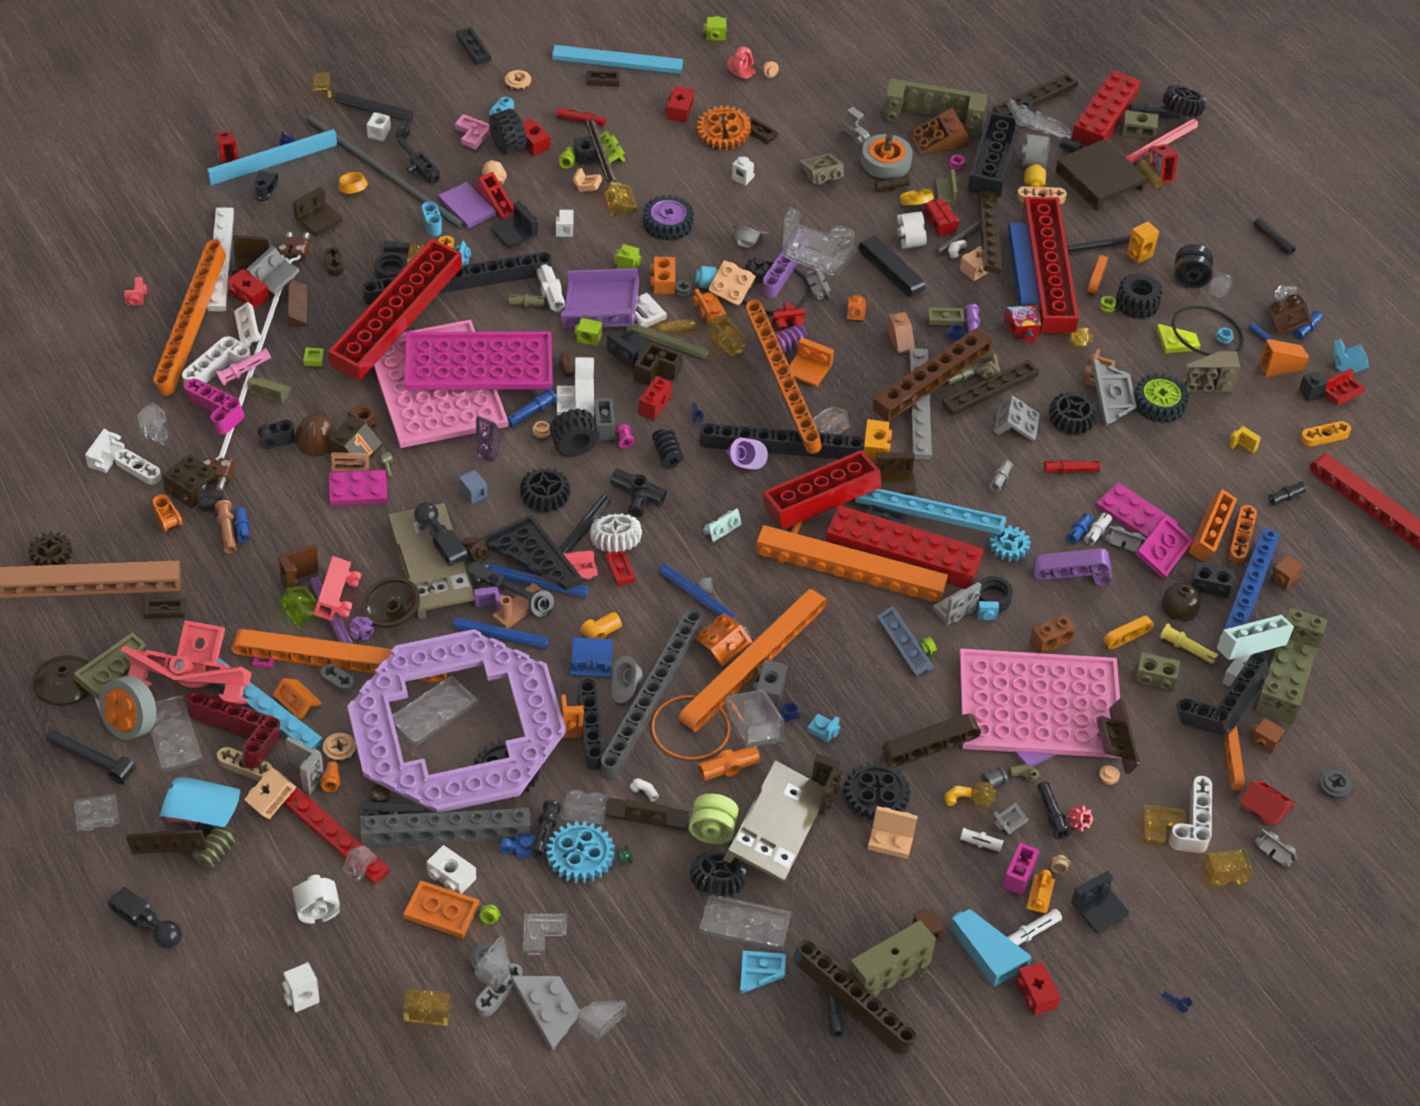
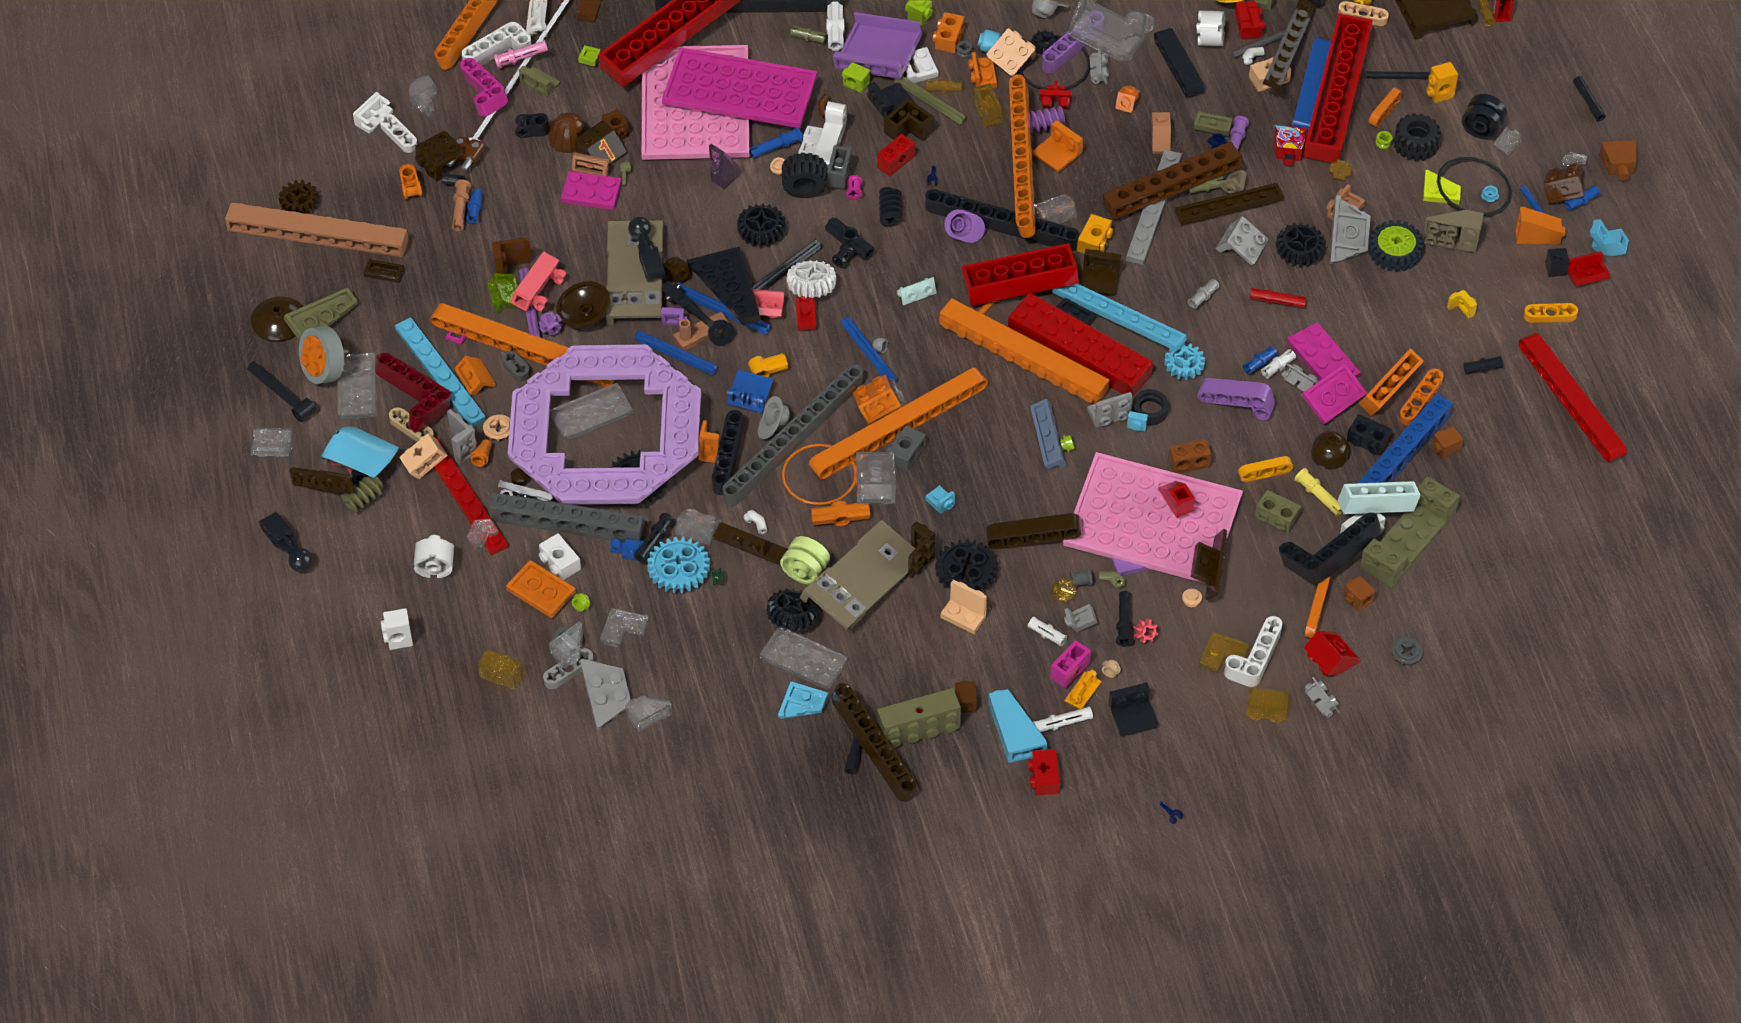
camera: 20 degrees right, 5 degrees up
coral piece [121,620,252,705] -> none
sand blue panel [459,470,488,504] -> none
clear blue plate [778,702,801,722] -> none
yellow arm [944,786,973,806] -> none
none -> red slope [1158,481,1195,518]
none -> dark orange torso [1599,140,1636,181]

